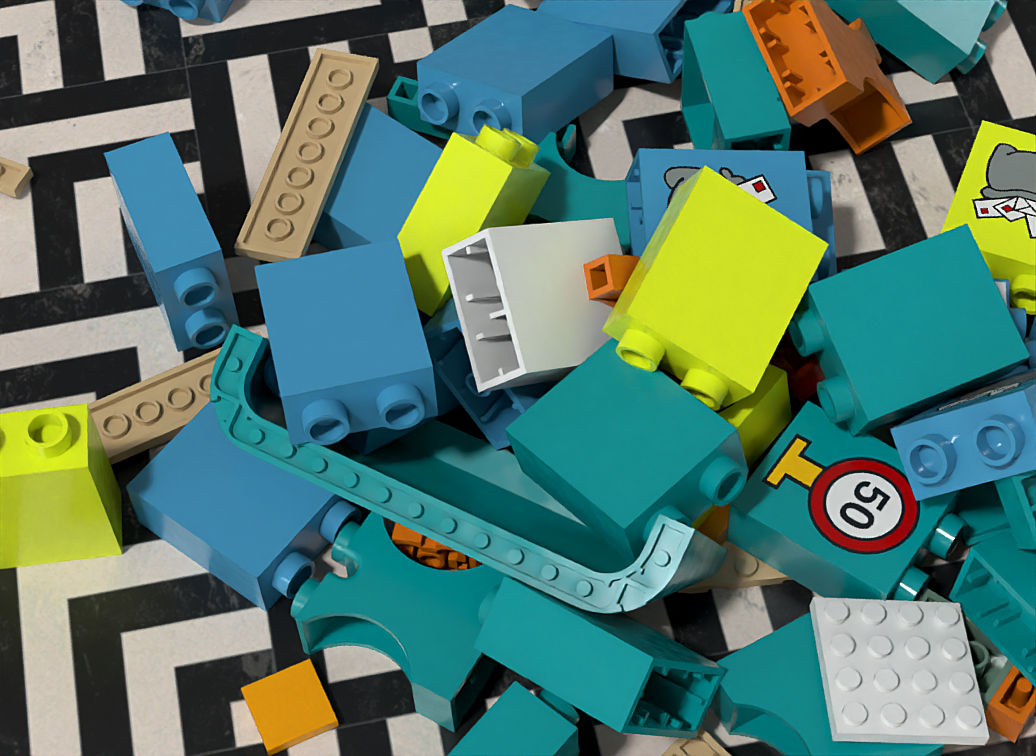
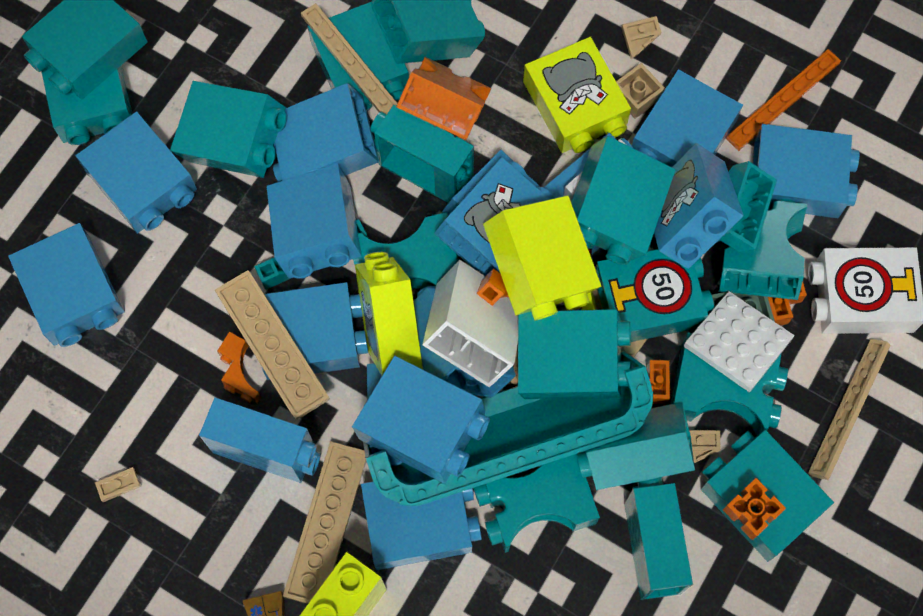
camera: 50 degrees left, 15 degrees up
light orange tile [240,659,339,756] -> none
none -> orange arch [217,332,261,403]
none -> orange brick [647,360,670,405]

